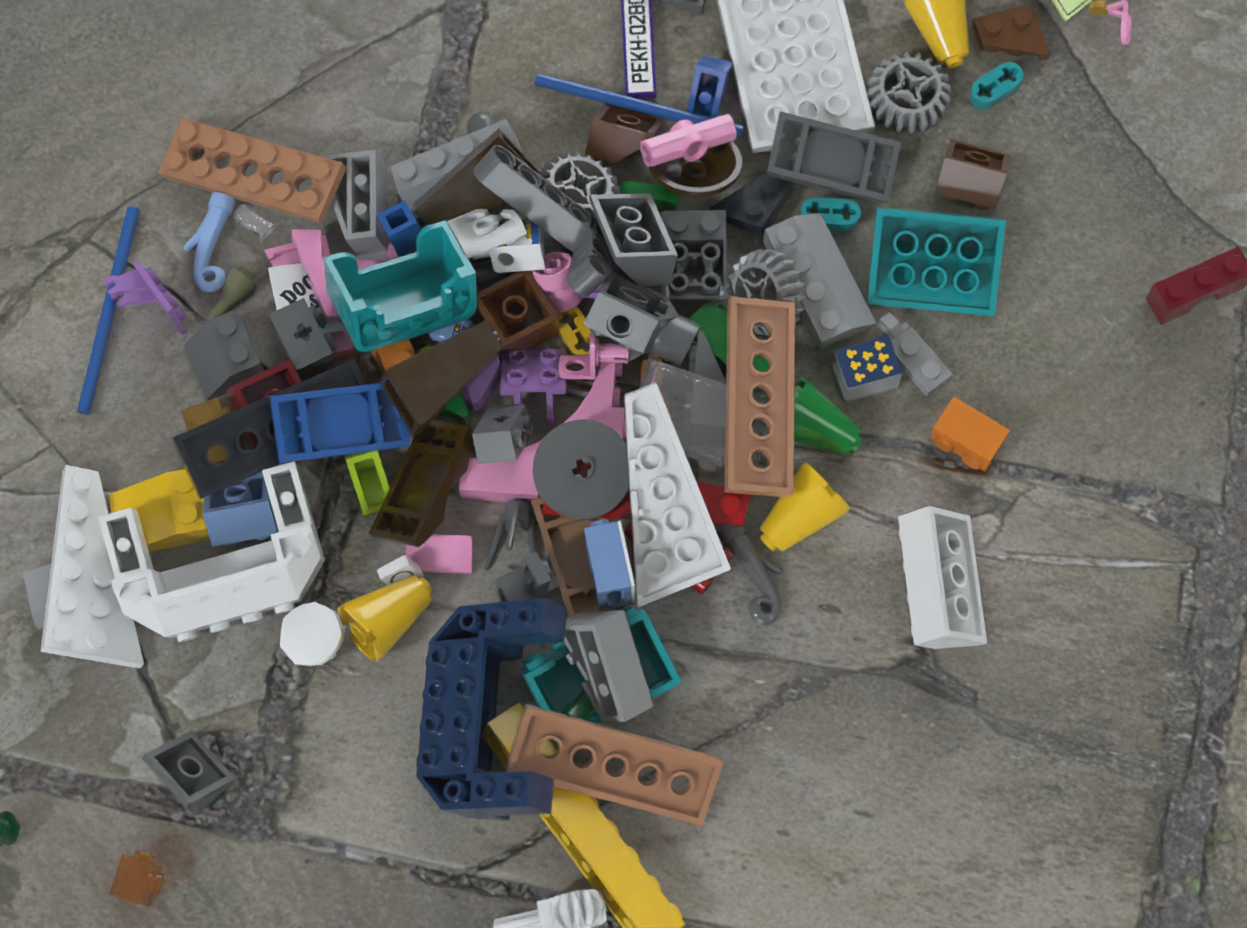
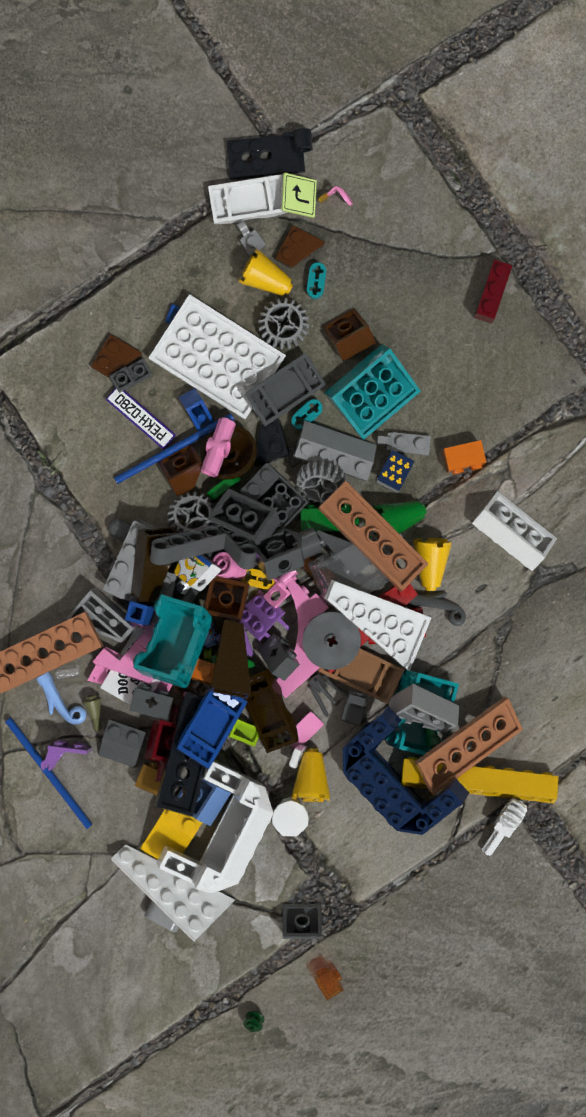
camera: 50 degrees left, 15 degrees up
white plate [447,209,527,258] -> none
medium blue piece [584,520,635,610] -> none

